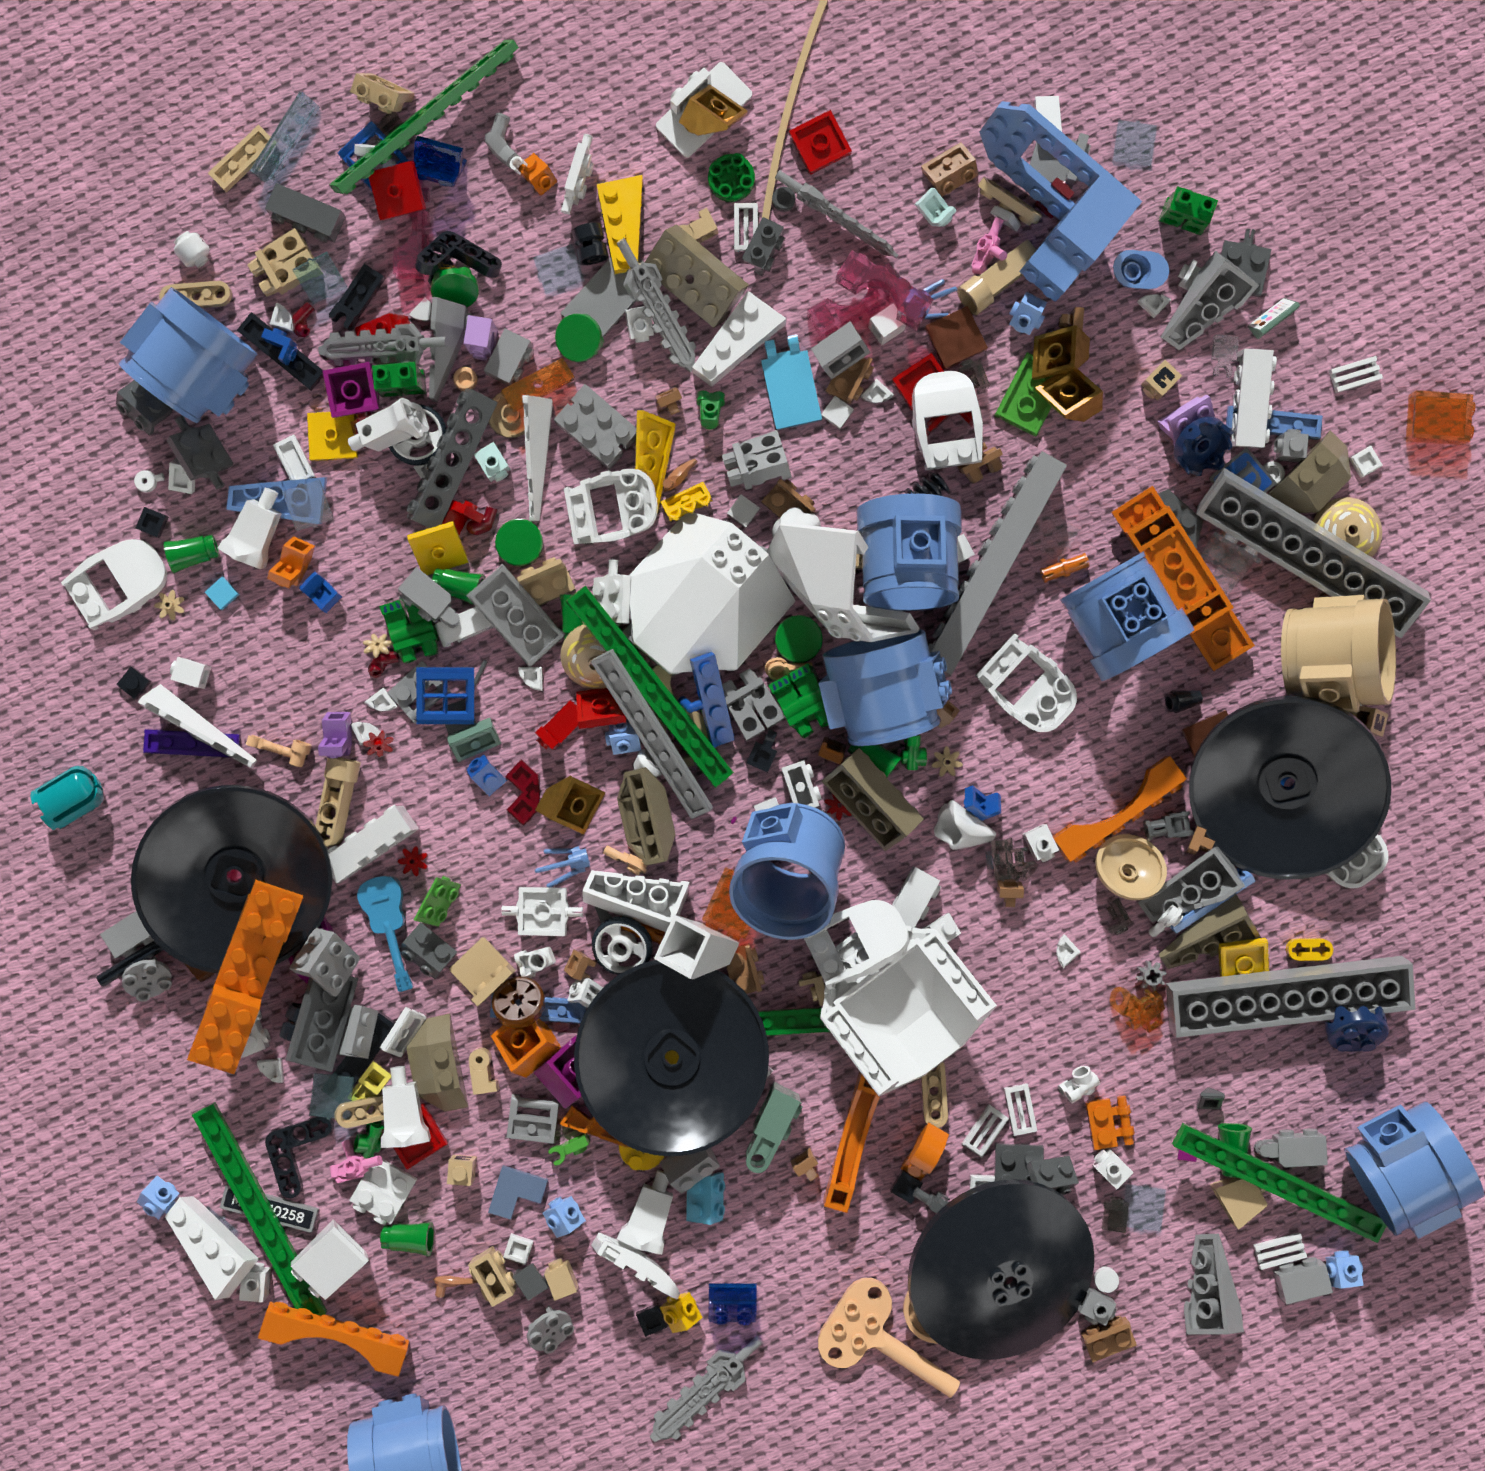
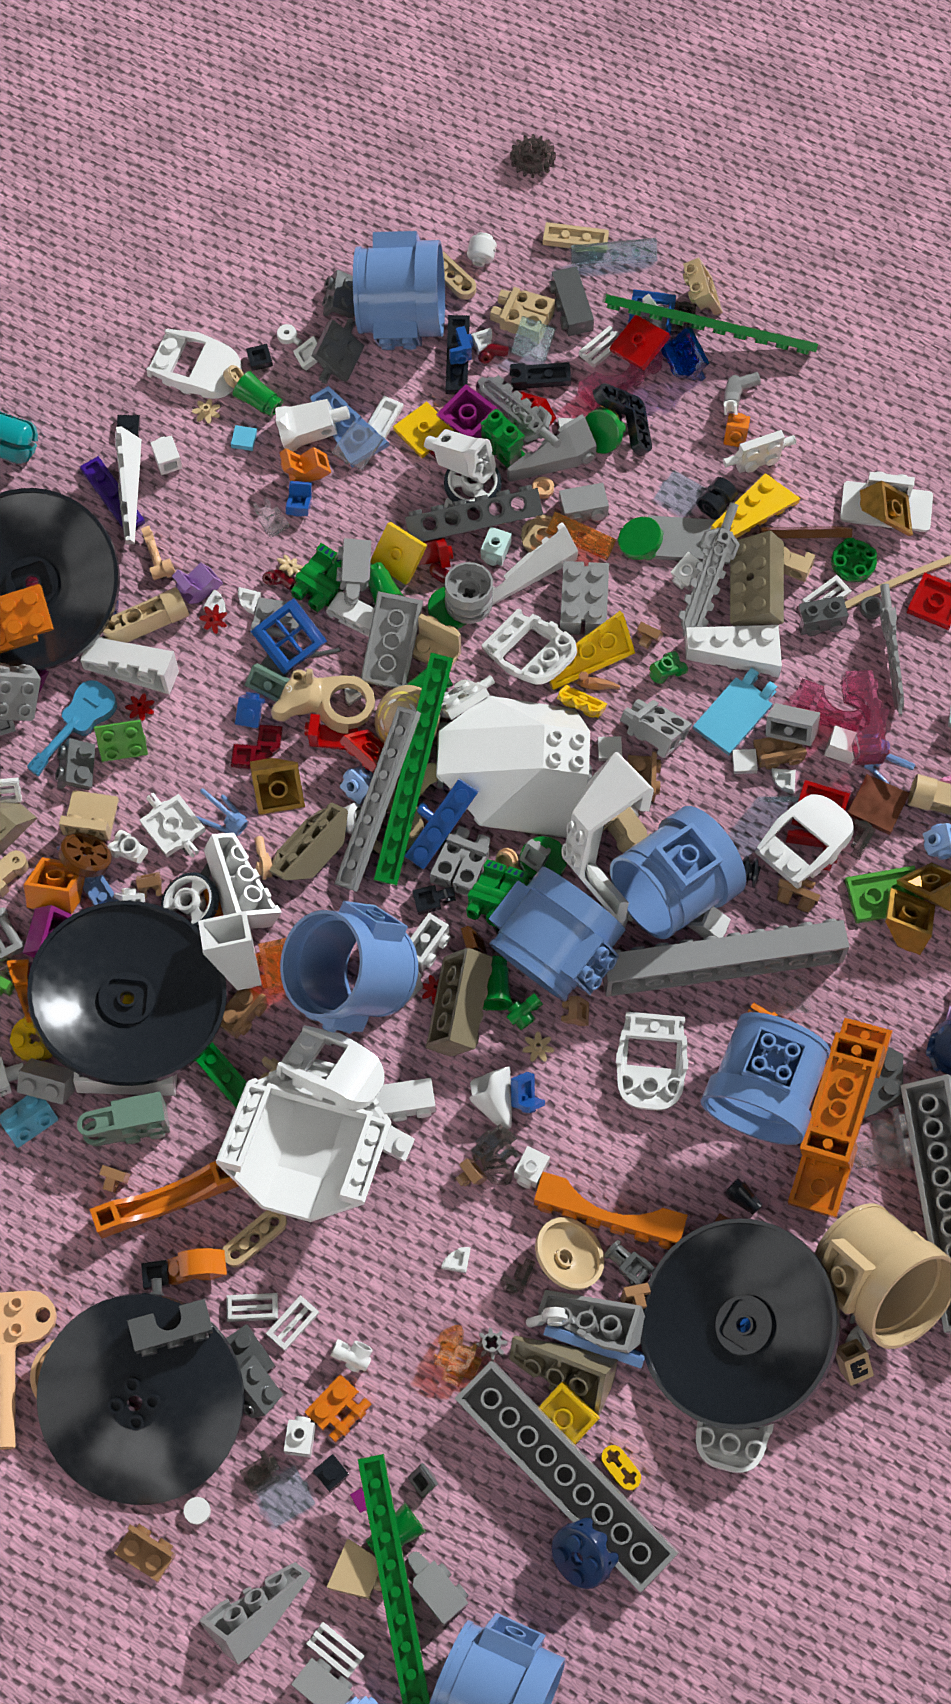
camera: 50 degrees right, 20 degrees down
lavender brick [464,315,498,360] -> none
light grey brick [1078,1287,1117,1326] -> none
none -> dark grey arch [127,1299,214,1357]
none -> tan tile [223,365,244,388]
none -> clear plate [253,497,290,538]
none -> tan animal [271,668,375,734]
none -> black plate [313,1454,349,1492]
none -> light grey wheel [445,562,493,624]
none -> clear smoke gear [510,134,556,178]
none -> light grey tile [519,839,551,872]
none -> white tile [579,326,619,368]
none -> reddish brown tile [759,526,853,539]
none -> clear light blue piece [759,795,798,802]

